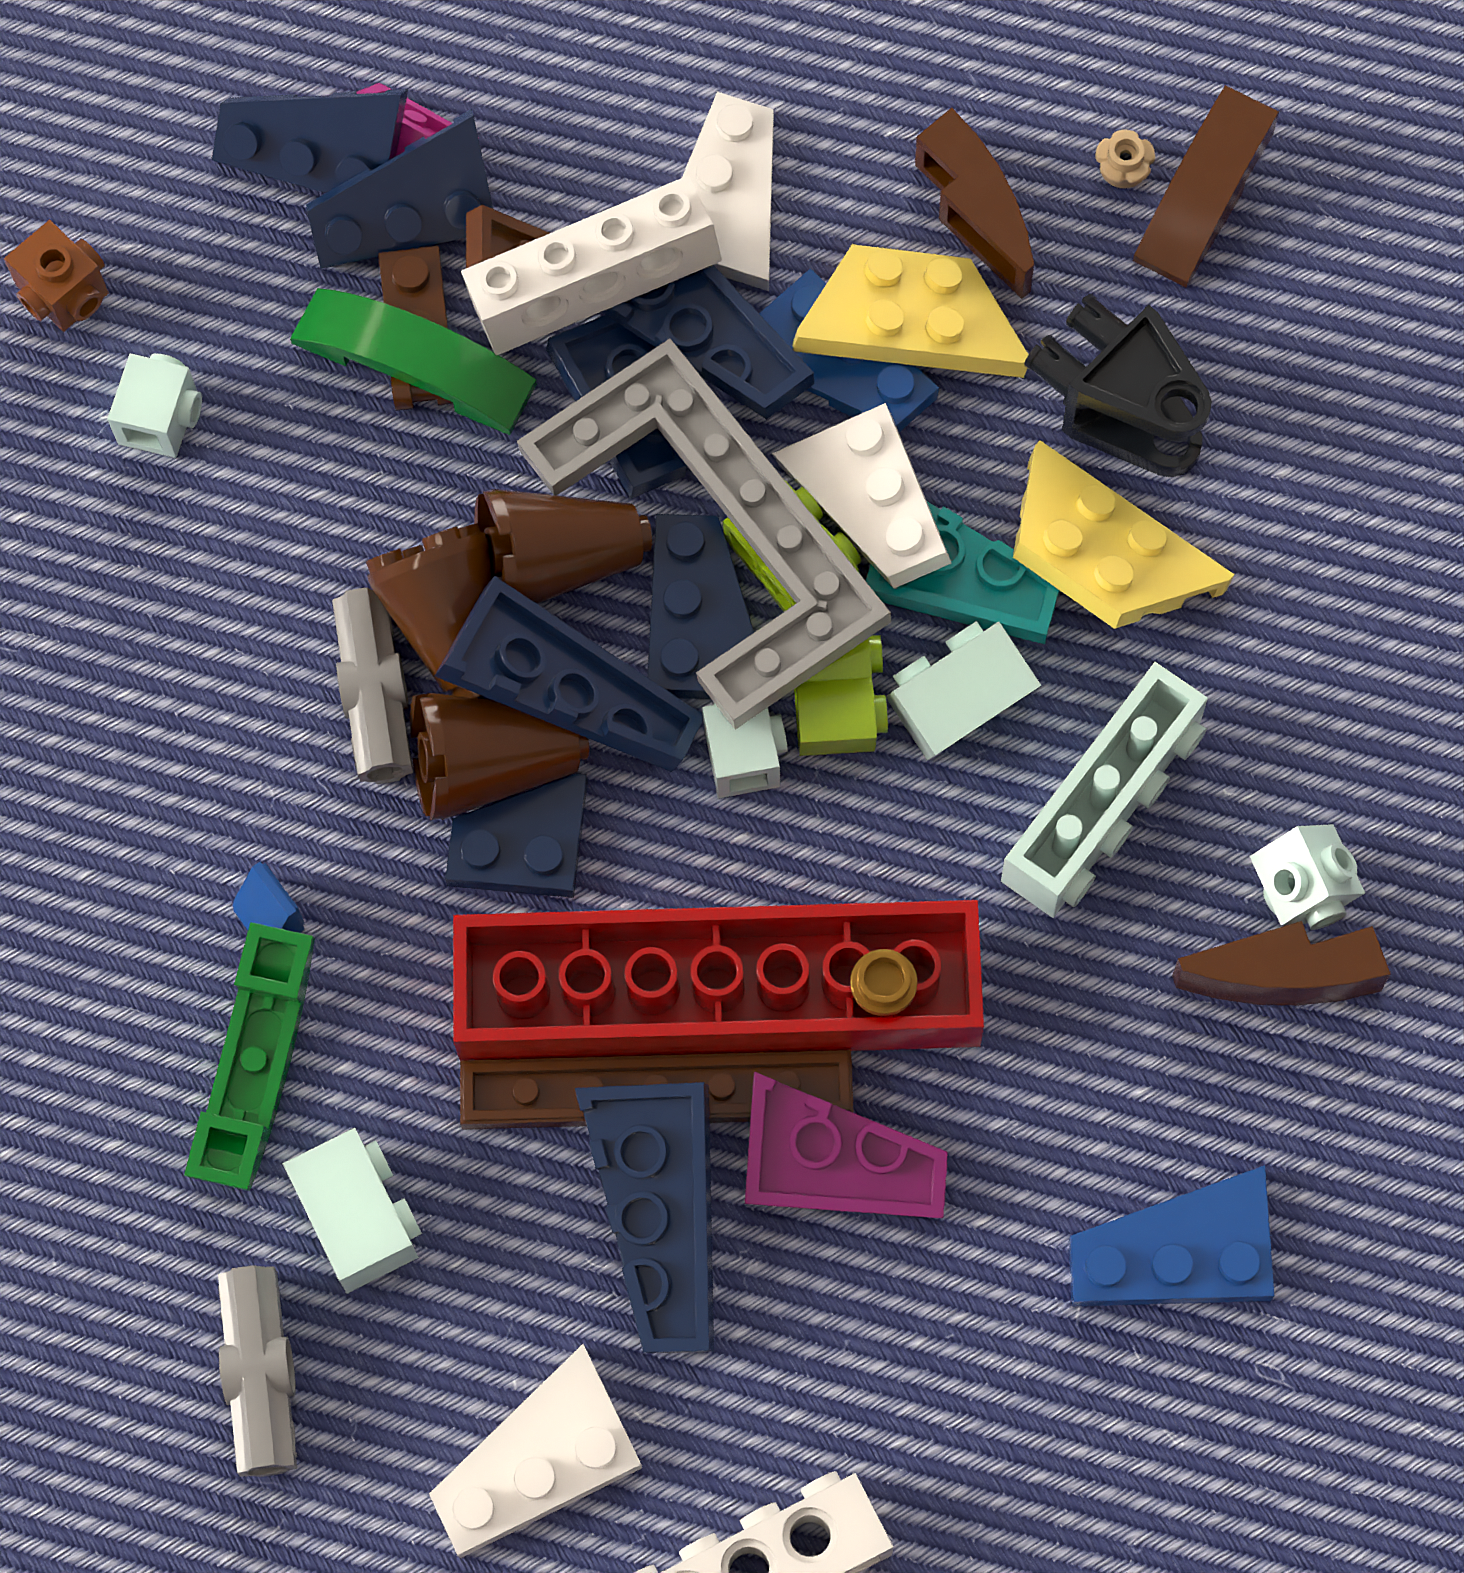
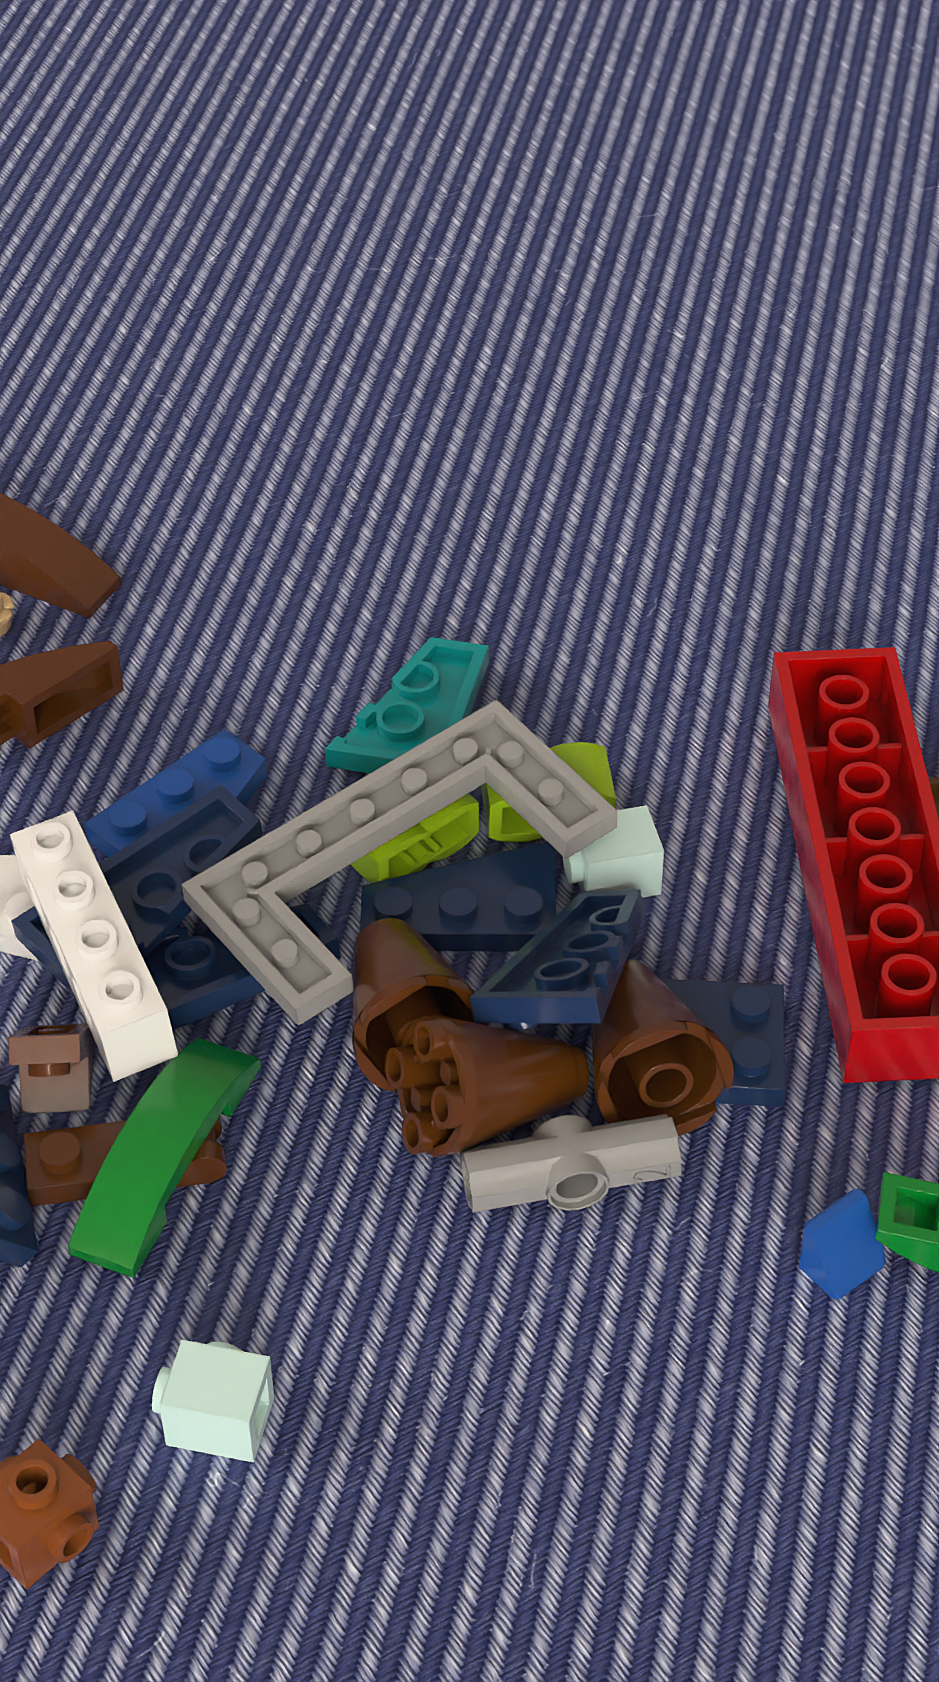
camera: 95 degrees left, 25 degrees down
white wing [772,403,951,588] -> none
light yellow wing [792,244,1028,378] -> none
pearl gold plate [851,949,917,1016] -> none
light aqua brick [886,621,1041,760] -> none
light aqua brick [1001,662,1208,918] -> none
light yellow wing [1013,441,1234,629] -> none
black piece [1024,294,1212,477] -> none
reddish brown slope [1172,921,1391,1006] -> none
light aqua brick [1250,824,1365,930] -> none

